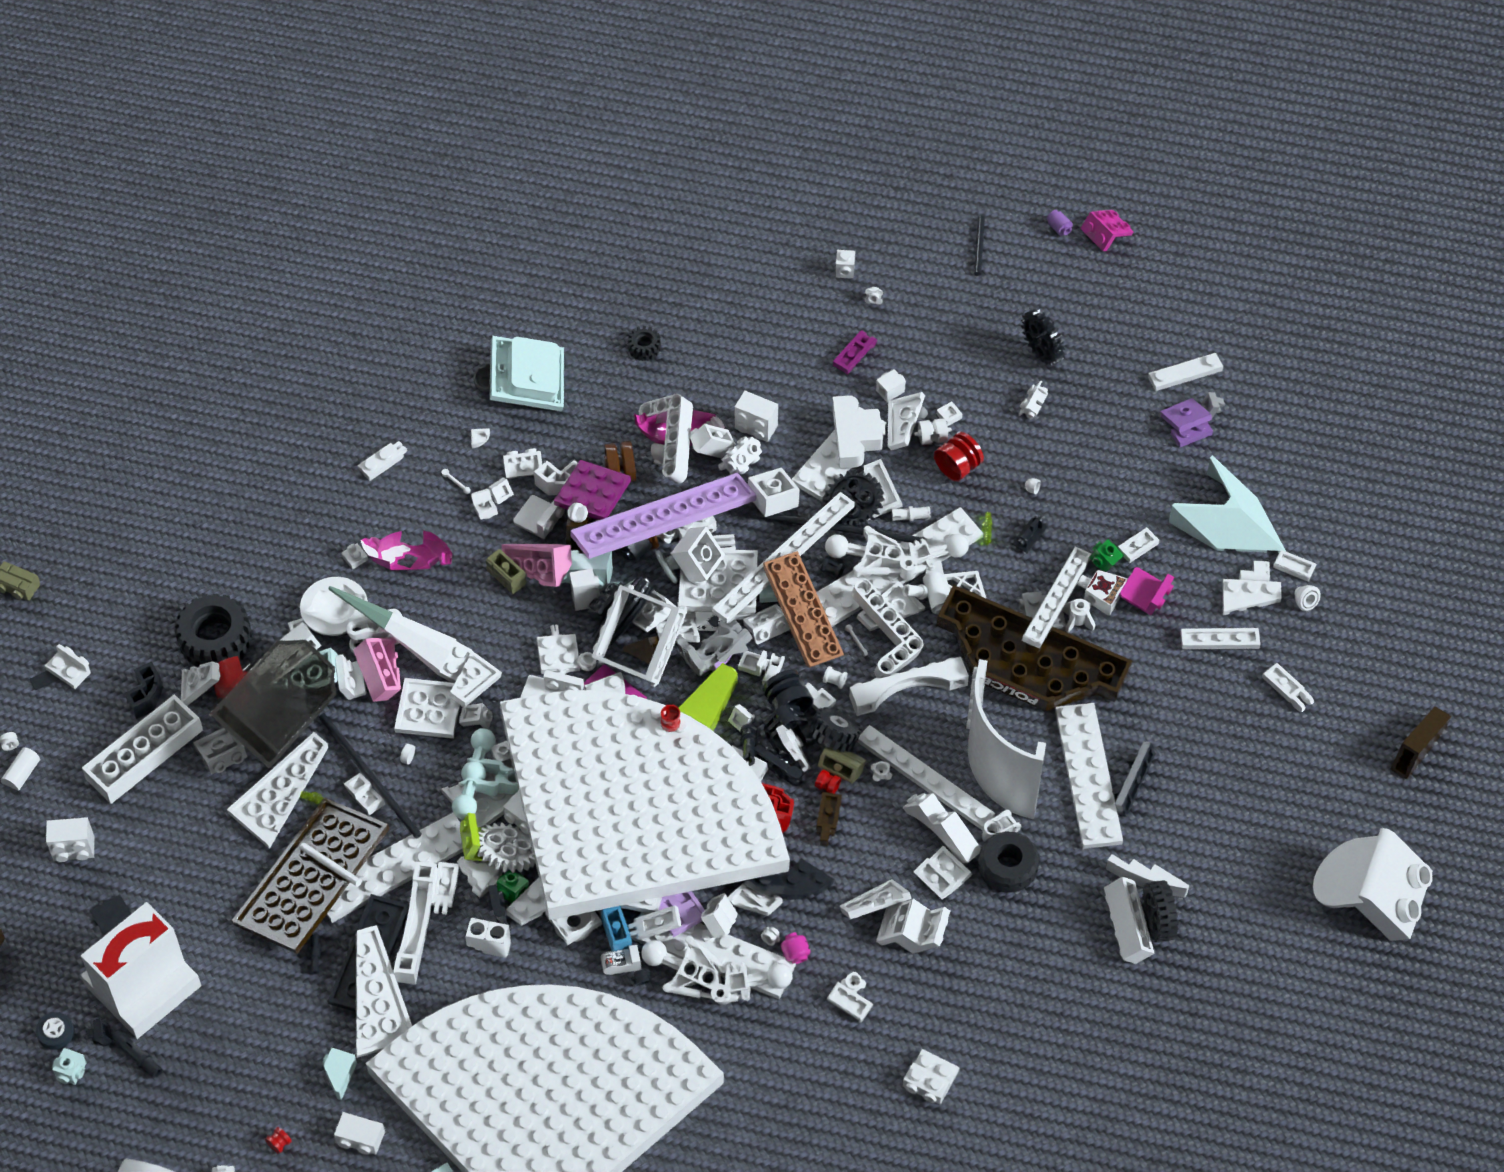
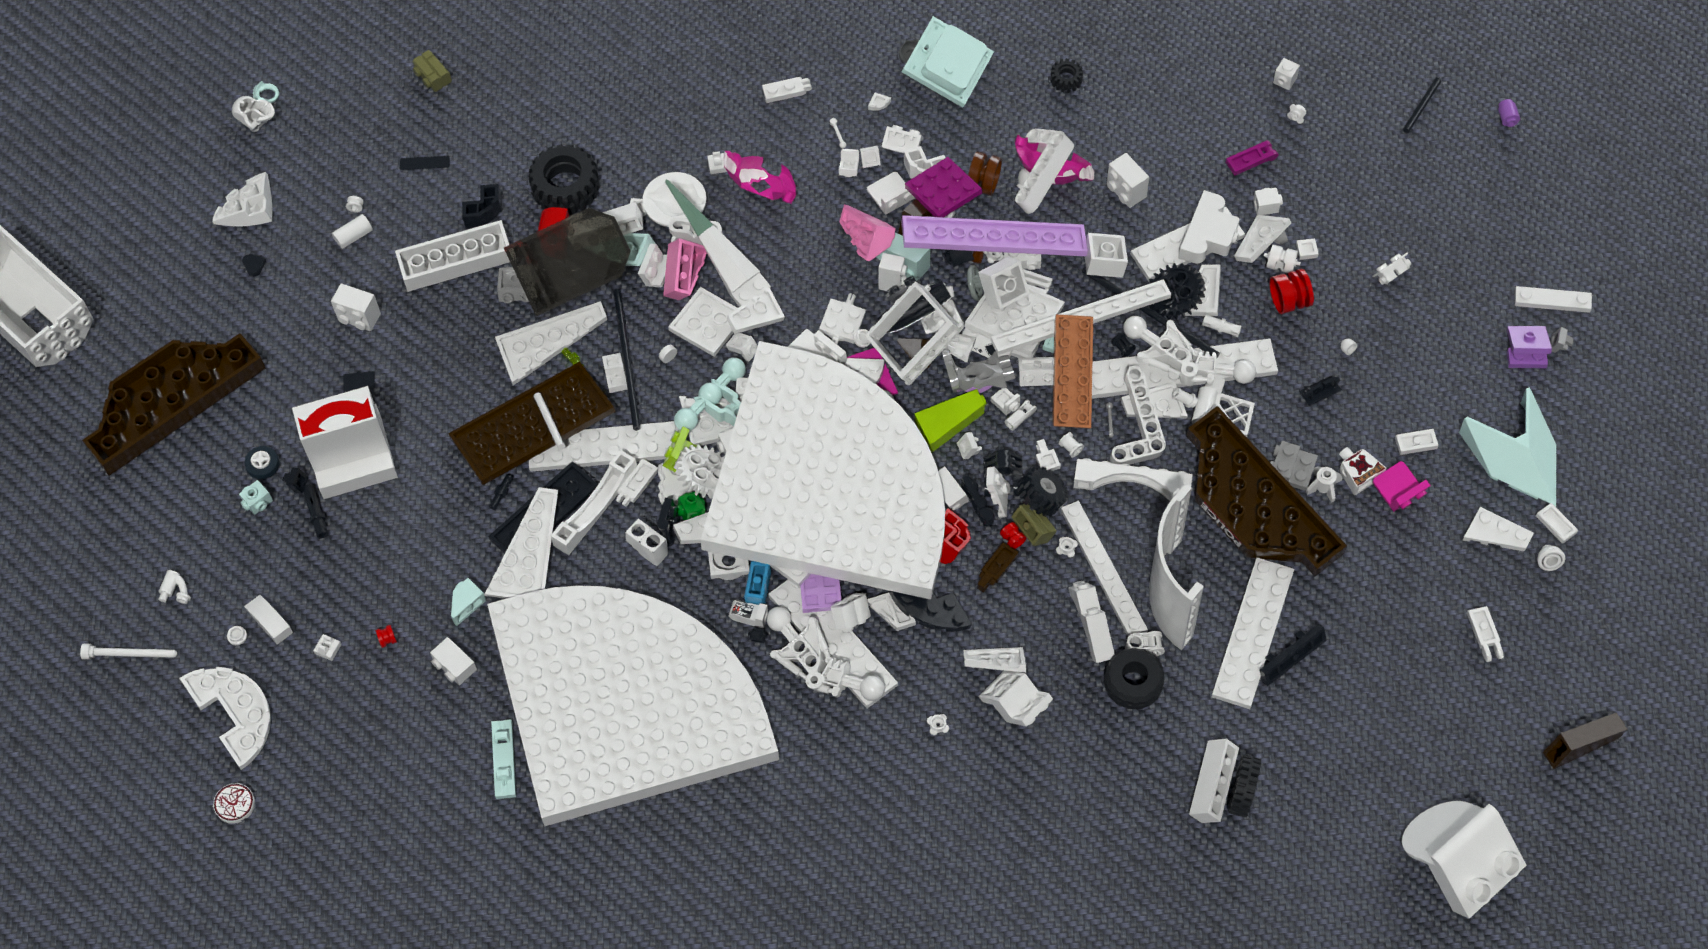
camera: 30 degrees right, 5 degrees up
white bracket [45,644,91,689] -> none
white wing [181,661,220,706] -> none
olive brick [486,549,527,594] -> none
white tile [568,503,588,523] -> none
white hinge [627,905,682,940] -> none
red wheel [661,705,681,732] -> none
white brick [689,424,736,458] -> none
white brick [718,436,762,475] -> none
black pin [740,724,758,766] -> none
white plate [761,927,780,946] -> none
black wheel [763,669,814,714] -> none
dark pink head [781,932,811,964] -> none
white plate [827,982,873,1022] -> none
white plate [903,1049,960,1105] -> none
white slope [914,846,972,899] -> none
clear neon green piece [982,512,992,545] -> none
black gear [1021,309,1065,366] -> none
white tile [1022,547,1092,649] -> none
dark pink bracket [1080,210,1133,251] -> none
green brick [1089,539,1124,572] -> none
white slope [1106,854,1189,898] -> none
white plate [1180,628,1260,649] -> none
white piece [1239,560,1270,581] -> none

